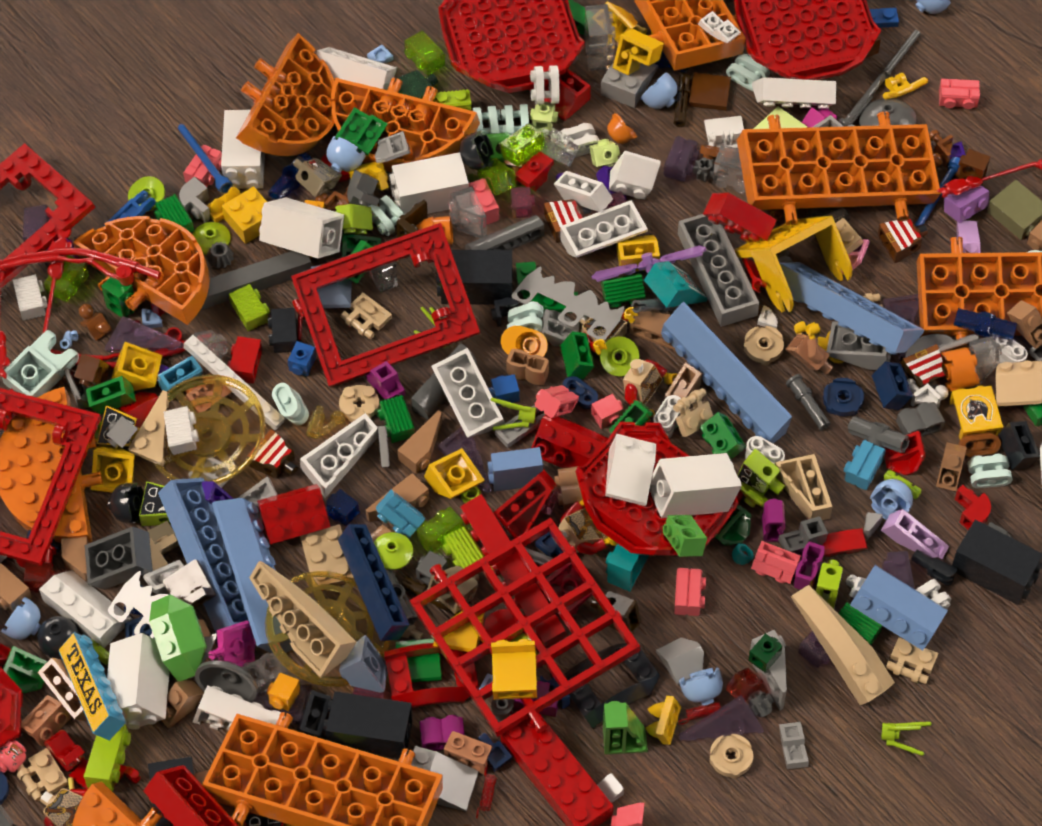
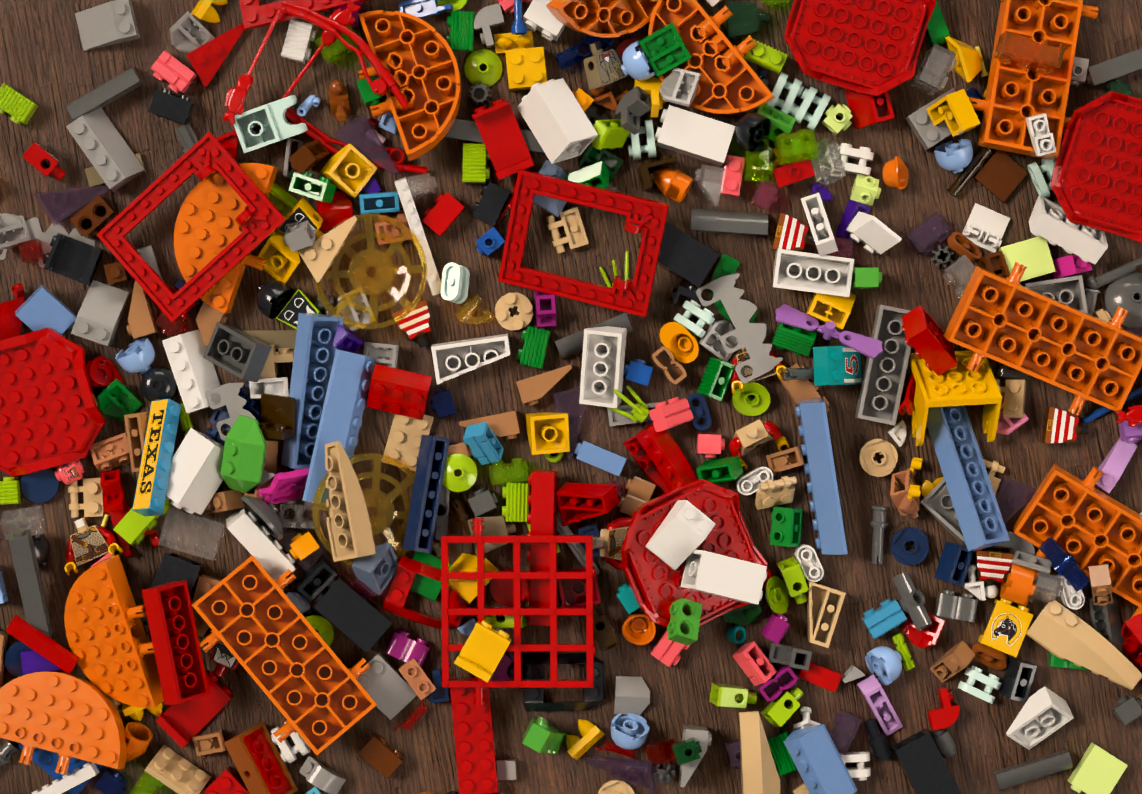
camera: 30 degrees right, 30 degrees up
white brick [163,406,199,455] -> none
light grey tile [378,426,390,467] -> none
white brick [530,65,559,105] -> none
none -> clear piece [158,507,227,561]
none -> red panel [472,98,534,180]
none -> orange helmet [622,612,656,645]
none -> lime torso [709,683,757,708]
none -> bright green brick [851,268,882,289]

